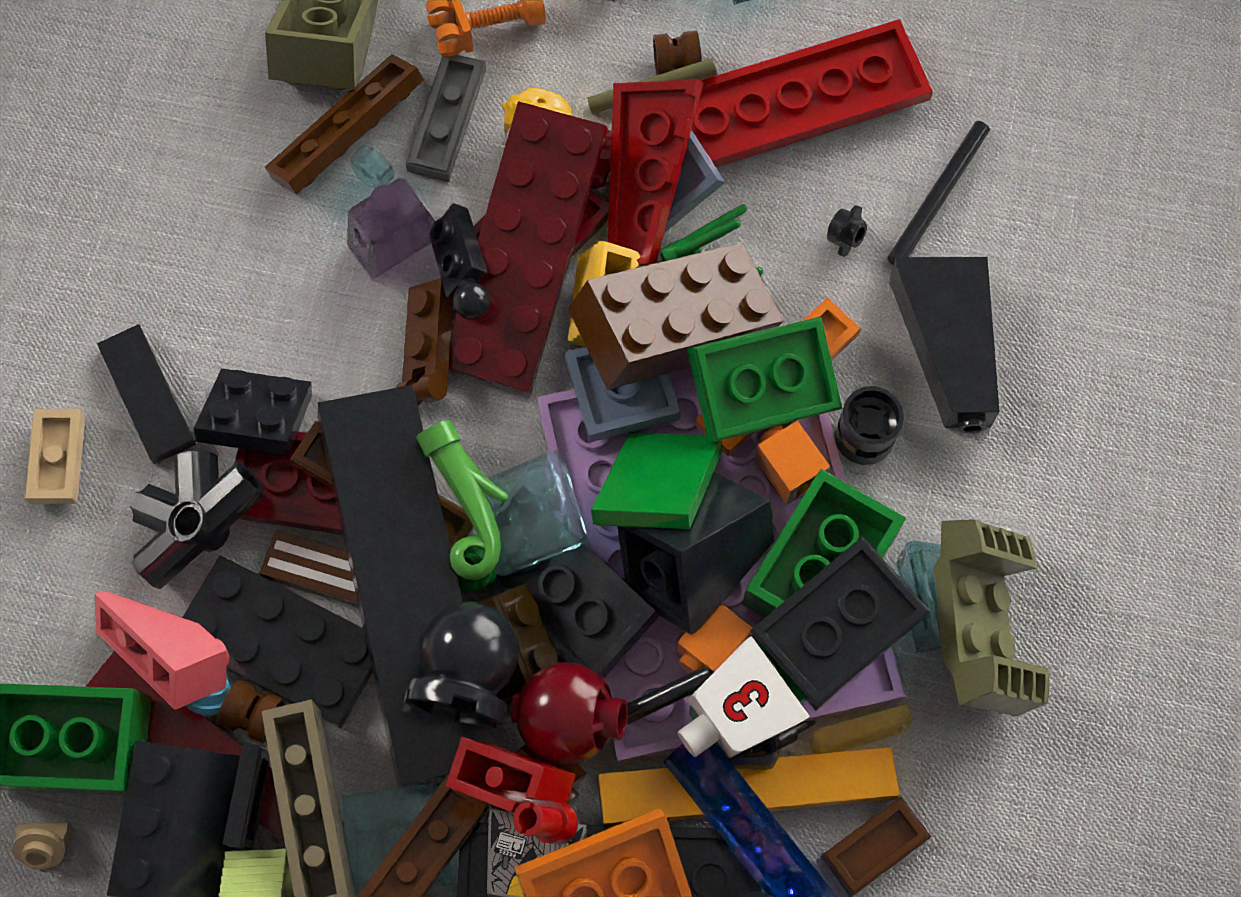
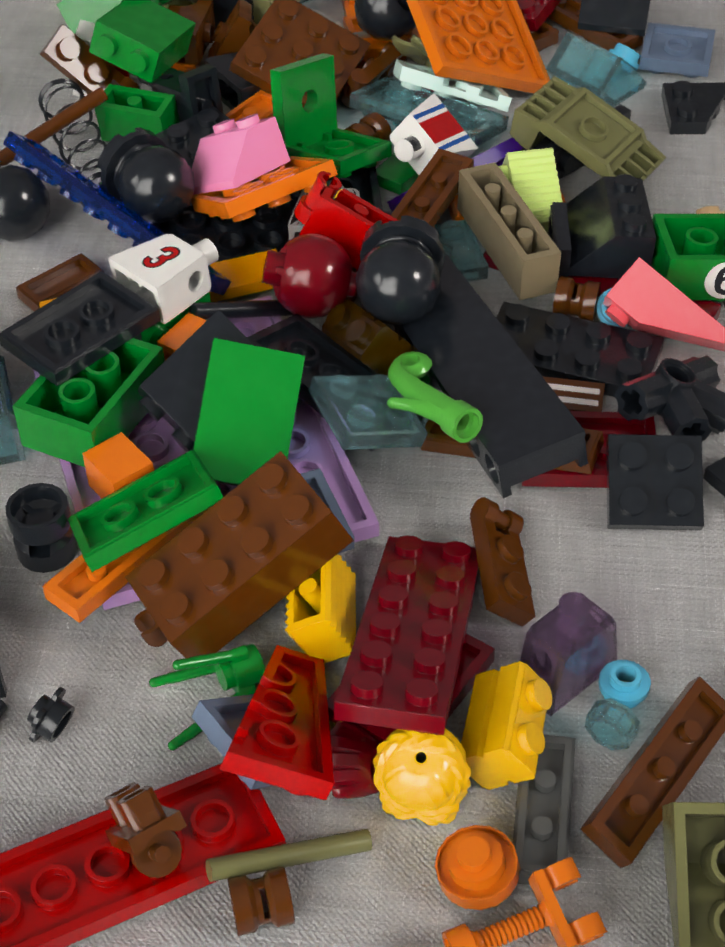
camera: 175 degrees right, 25 degrees down
black plate [429,203,491,320] -> none
none -> reddish brown hips [104,782,187,878]
none -> orange plate [435,825,520,910]
none -> yellow brick [461,661,553,790]
none -> medium azure plate [598,660,651,709]

